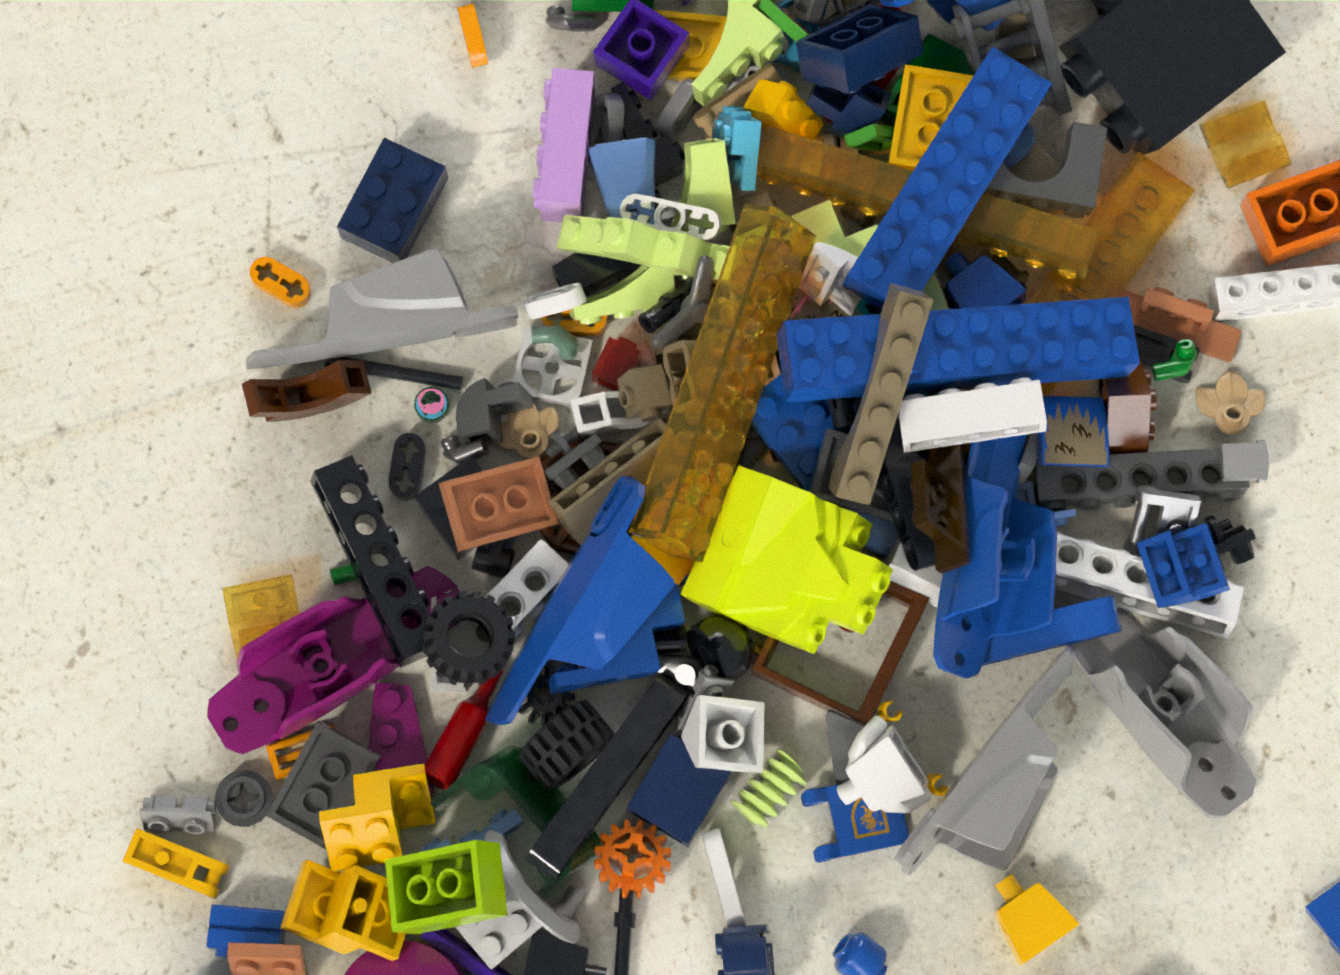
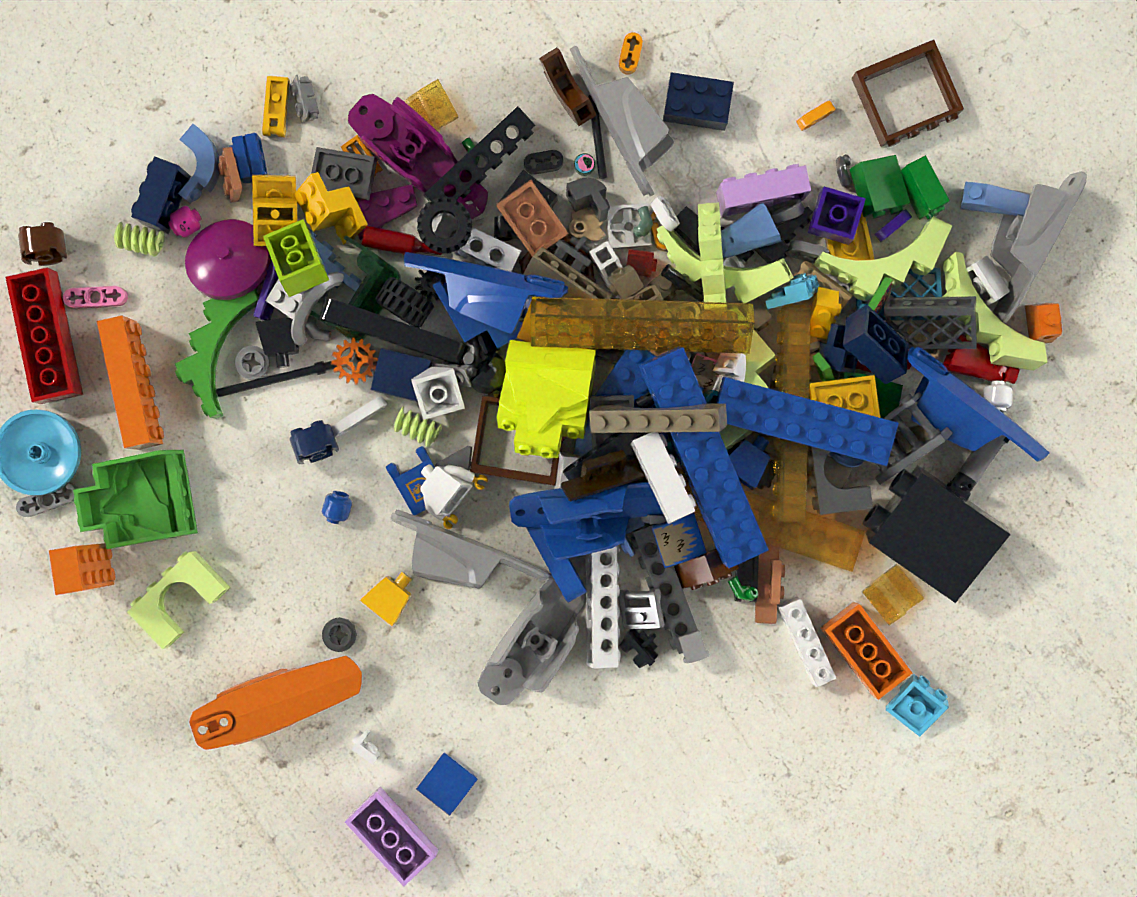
camera: 75 degrees right, 10 degrees up
dark grey gear [215,770,273,827] -> none
flat silver arm [440,435,488,464] -> none
white beam [620,194,722,240] -> none
dark grey piece [651,255,714,349] -> none
blue slope [1137,523,1230,608] -> none
tan plate [1195,370,1265,435] -> none

